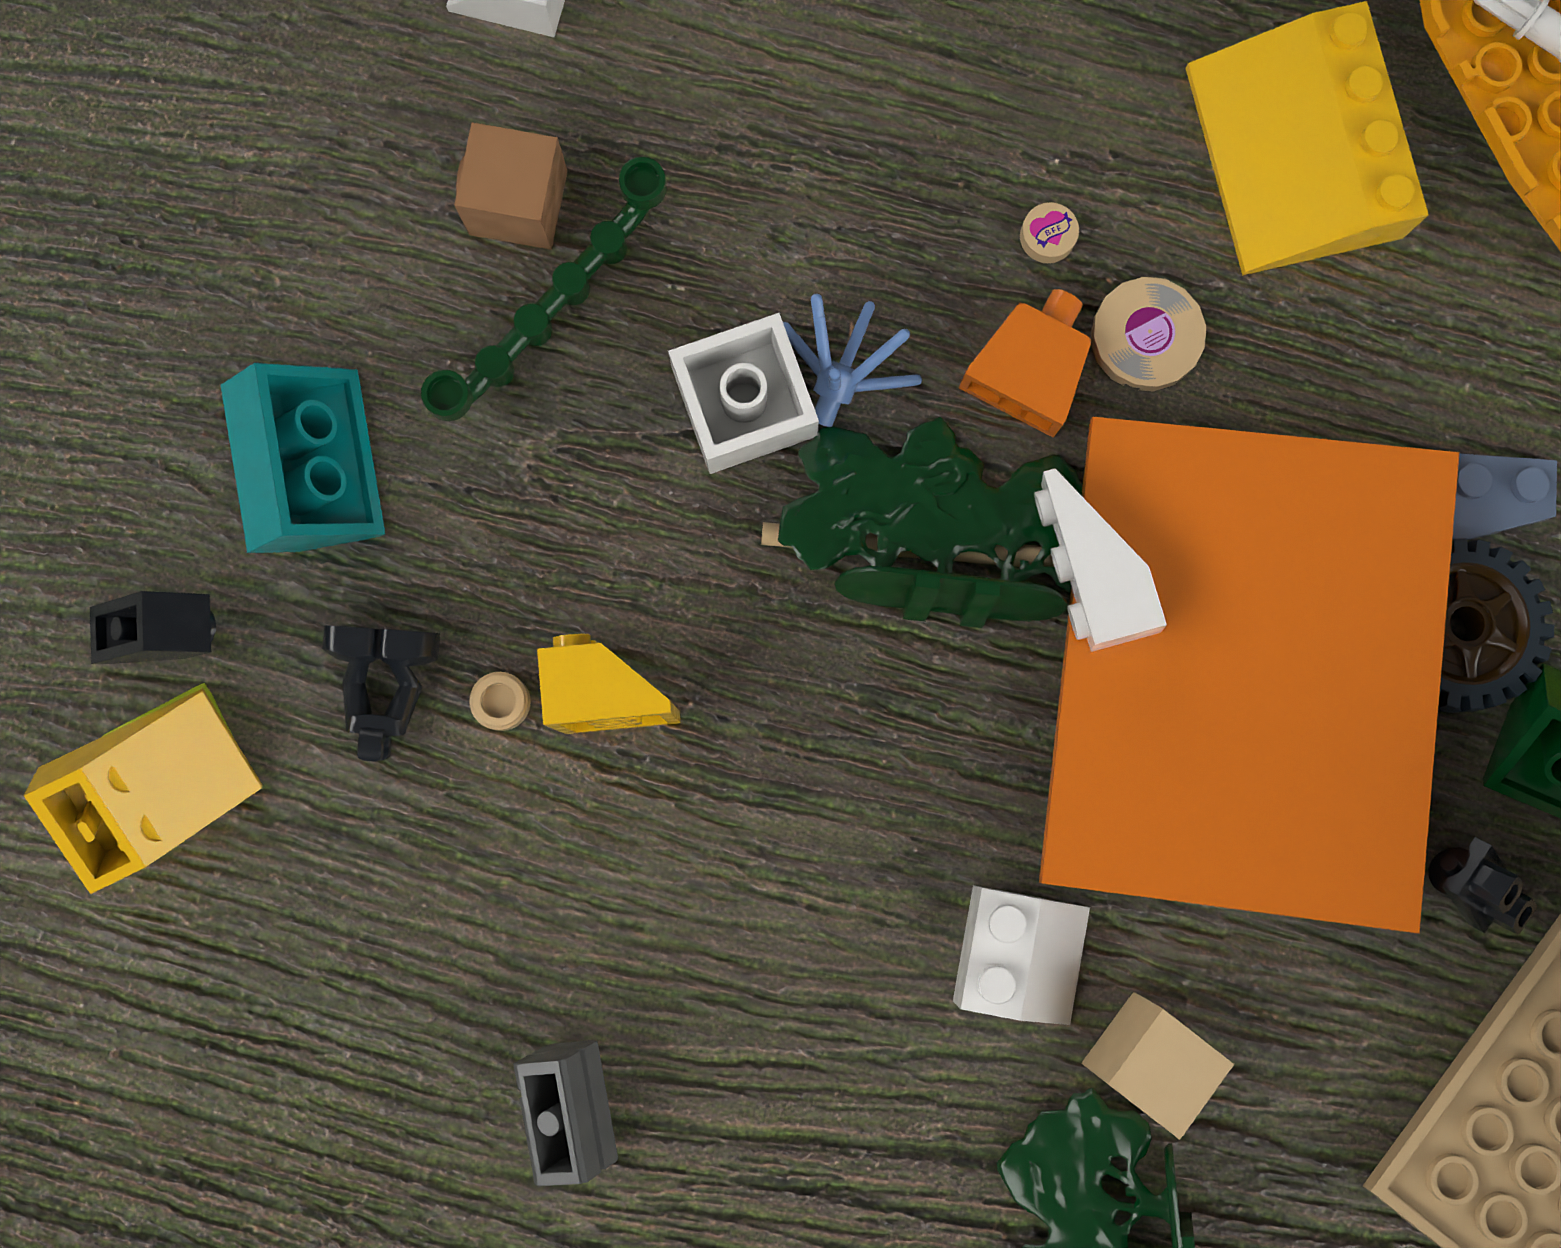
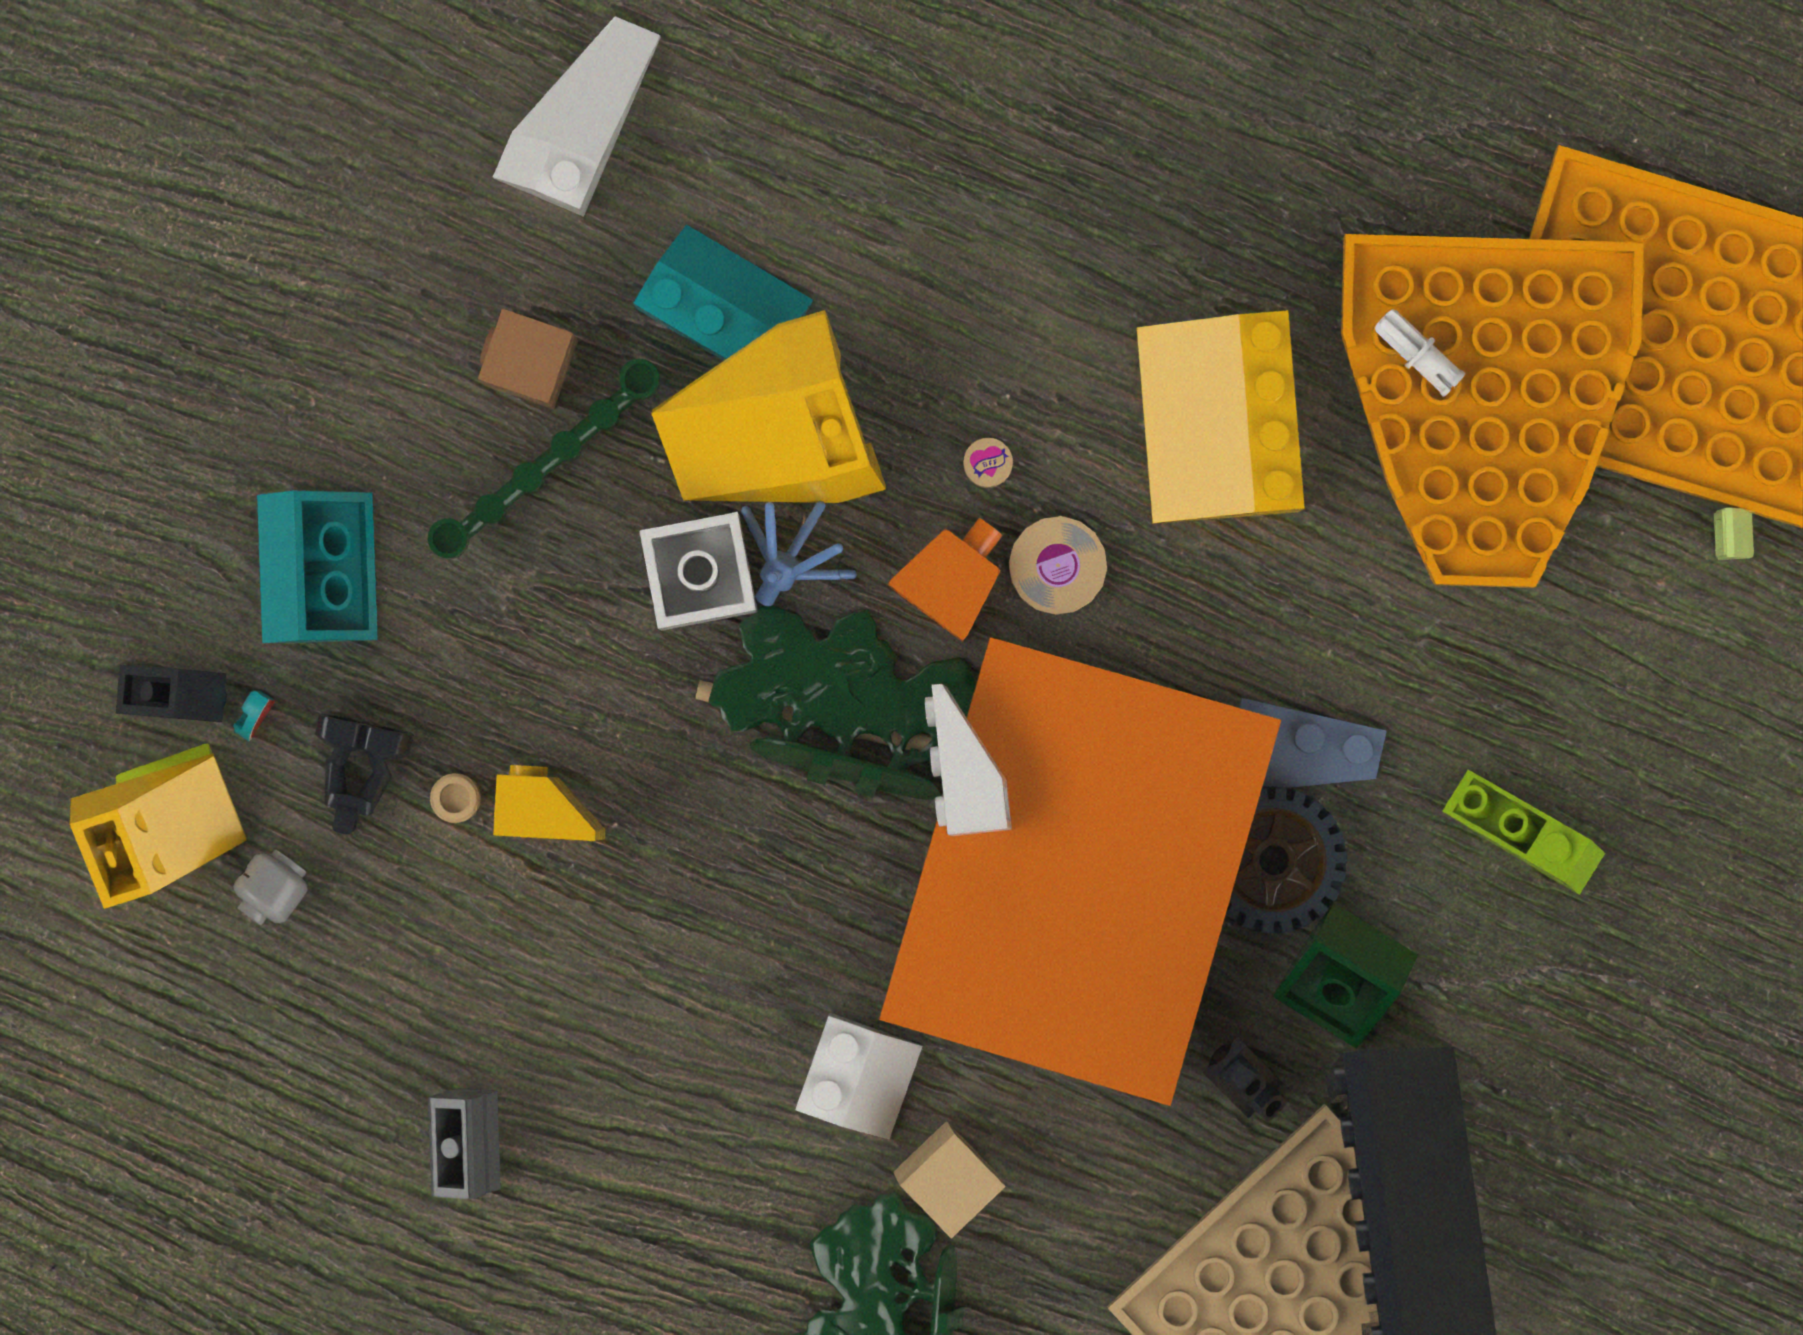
camera: 10 degrees right, 5 degrees up
none -> teal tile [233,690,276,742]
none -> light grey head [233,850,308,926]
none -> teal slope [633,224,813,361]
none -> yellow wedge [651,310,886,503]

